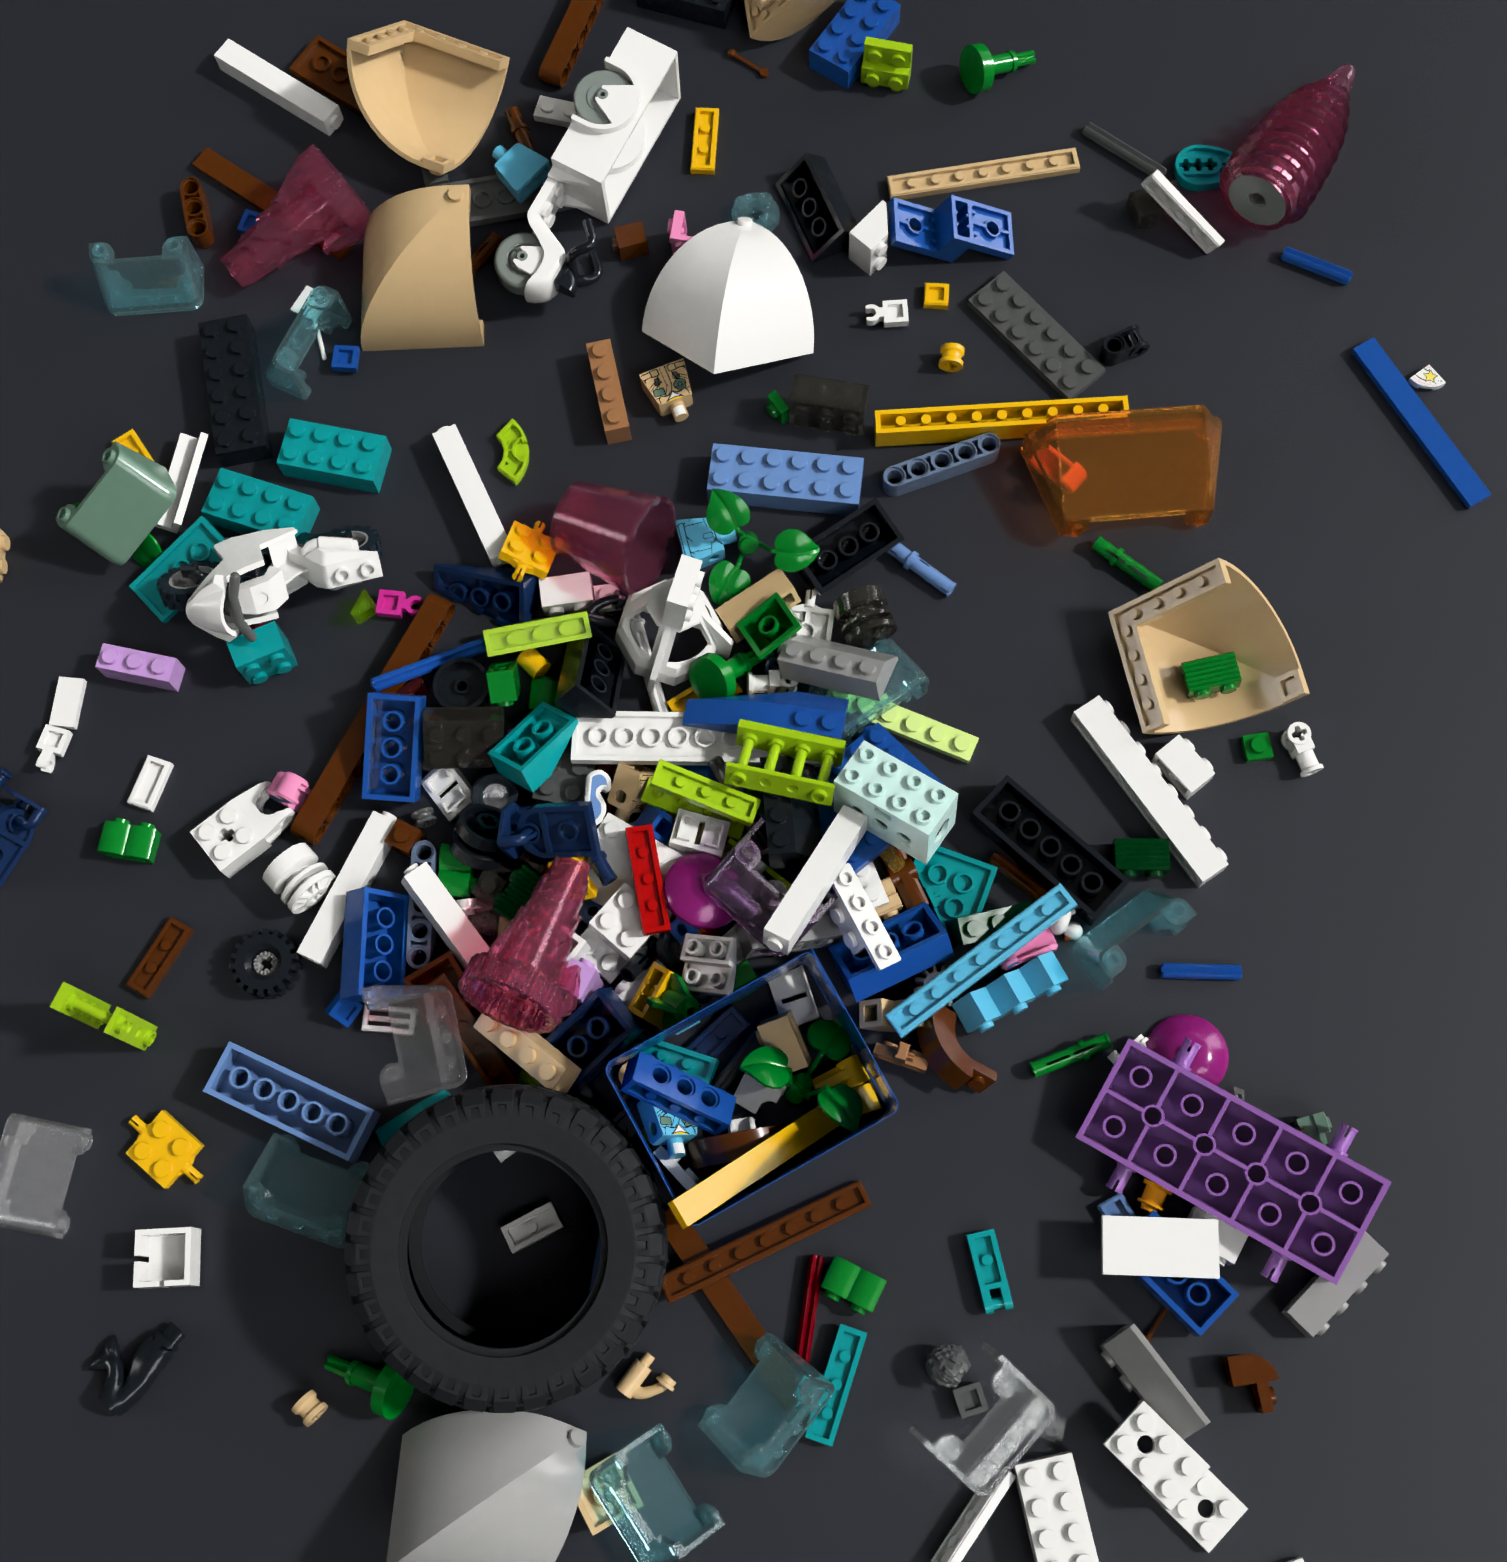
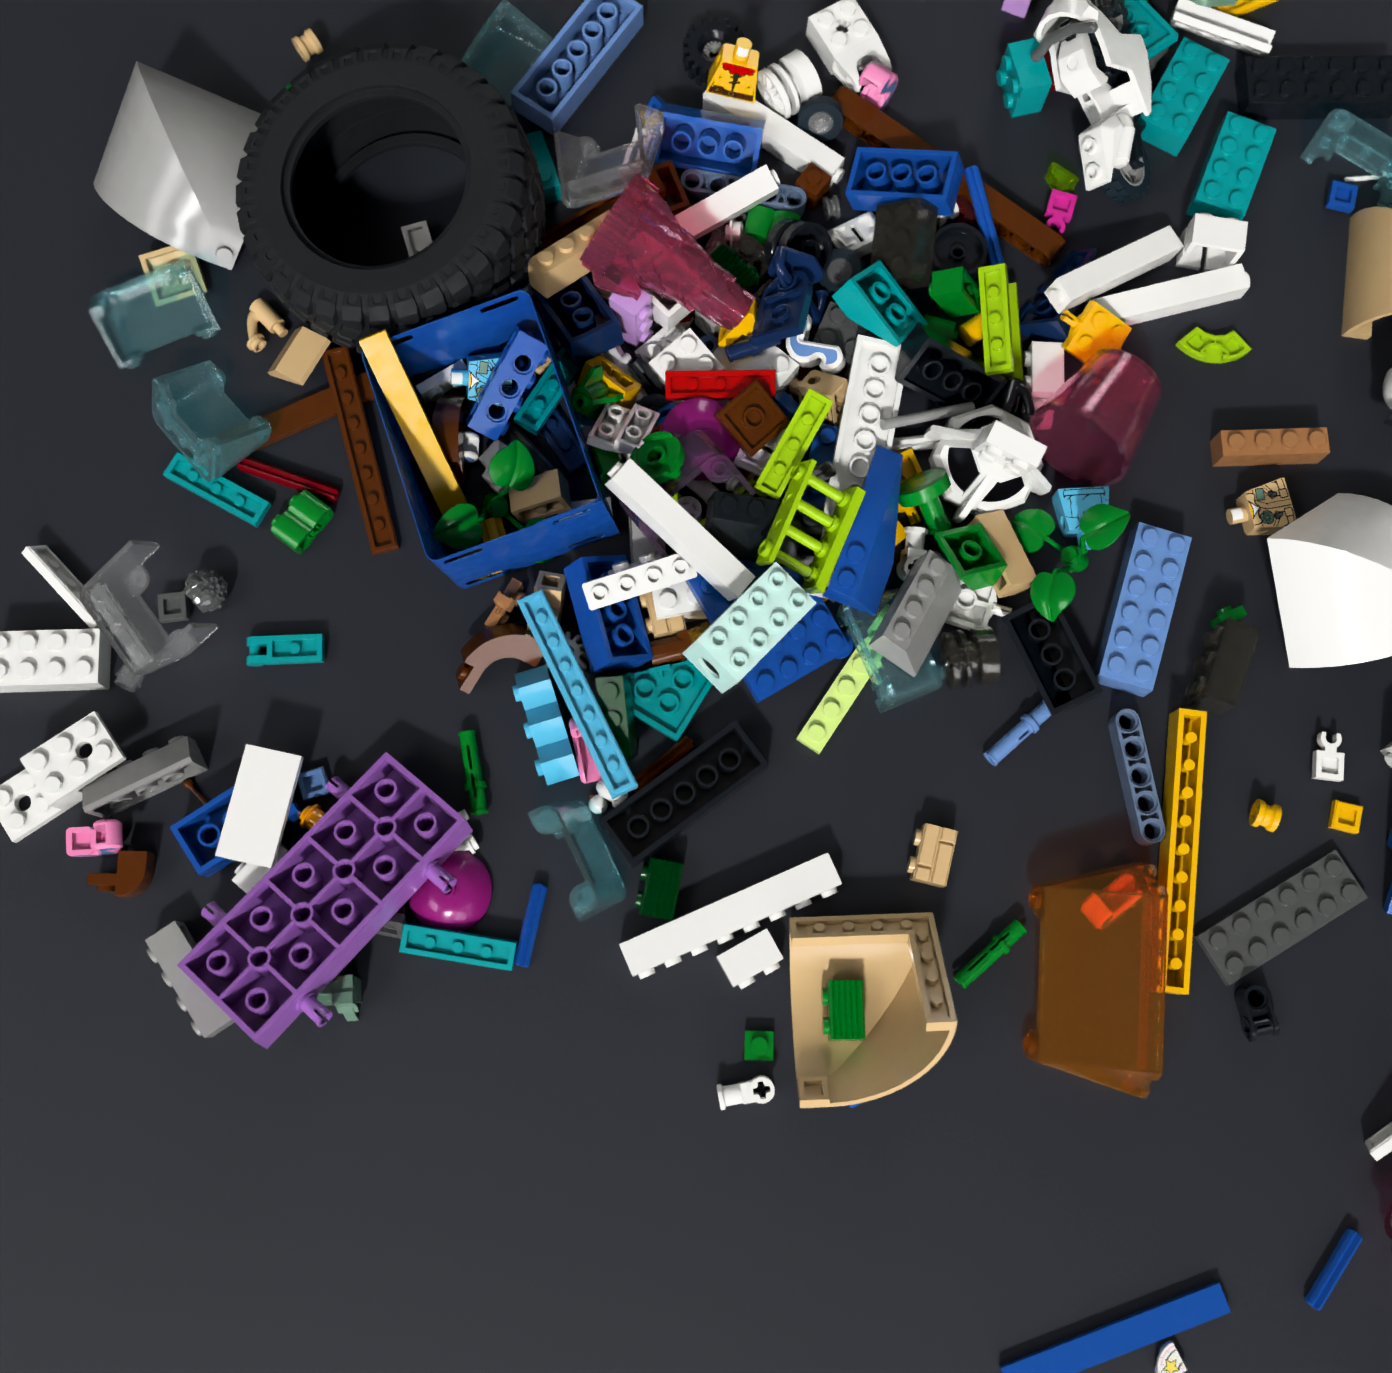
camera: 90 degrees right, 5 degrees up
none -> bright pink animal [66,819,123,857]
none -> tan slope [267,326,331,386]
none -> teal plate [399,922,518,971]
none -> green plate [630,431,685,485]
none -> yellow torso [706,37,759,103]
none -> reddish brown plate [714,379,790,458]
none -> black wheel [797,96,844,143]
none -> light grey bar [880,402,975,430]
none -> tan brick [907,823,958,888]
none -> white brick [1044,225,1184,314]
none -> white piece [1176,213,1248,272]

